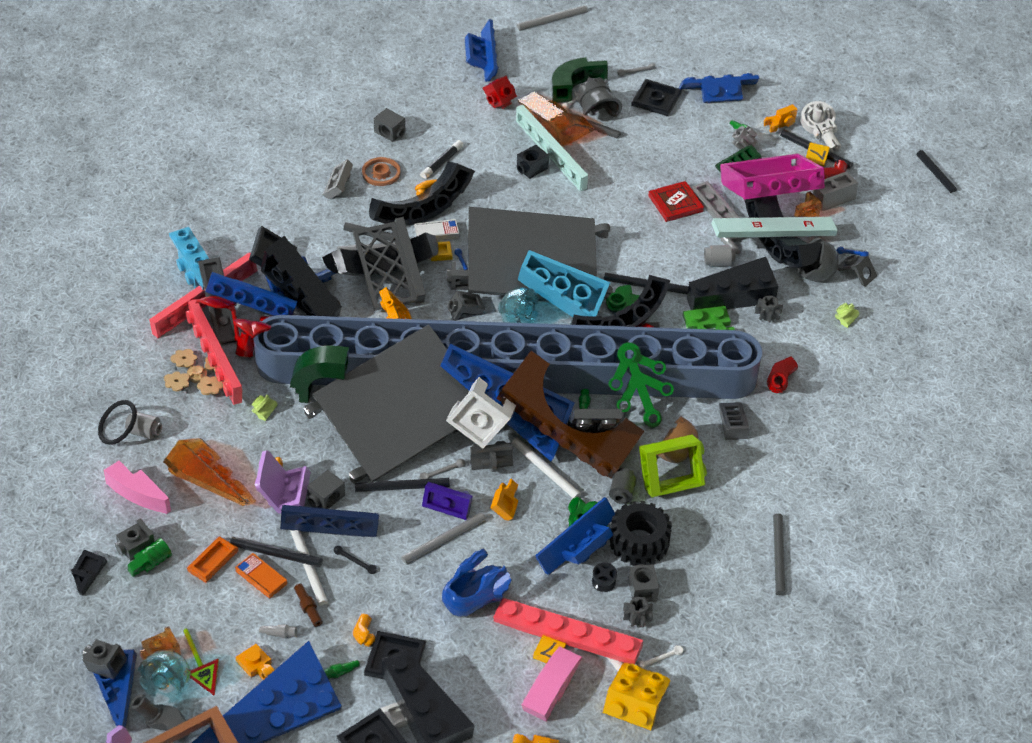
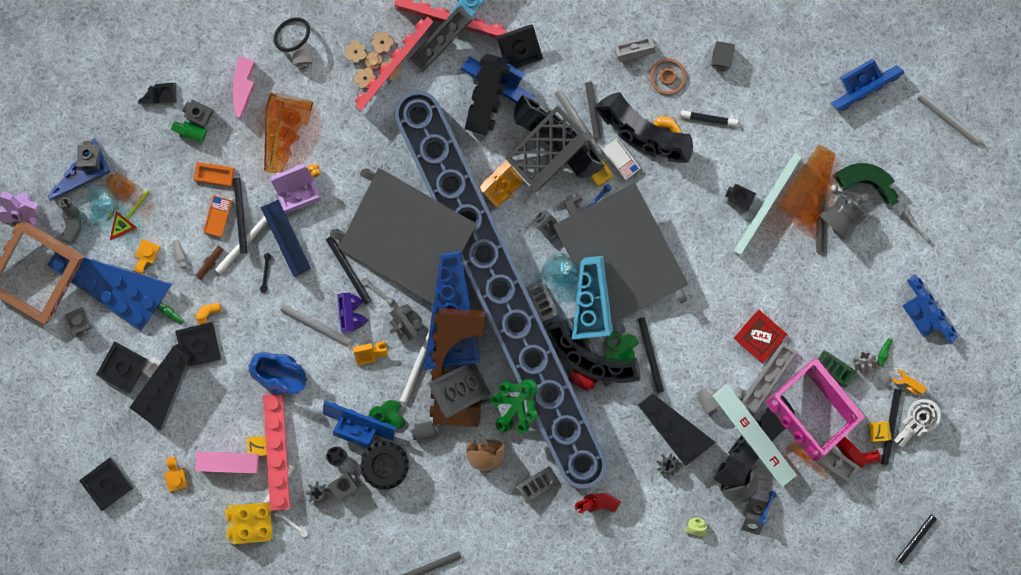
camera: 65 degrees right, 40 degrees up
red plant [195,296,271,357] -> none
blue bracket [205,272,297,316] -> none
yellowish green plate [251,394,278,421] -> none
dark green arch [290,346,349,403] -> none
dark grey brick [307,470,345,509] -> none
white panel [446,377,516,448] -> none
red brick [482,75,517,109] -> none
green piece [578,389,591,409] -> none
black tile [631,79,682,116] -> none
lime window [639,435,707,497] -> none
bright green plate [683,306,735,330] -> none

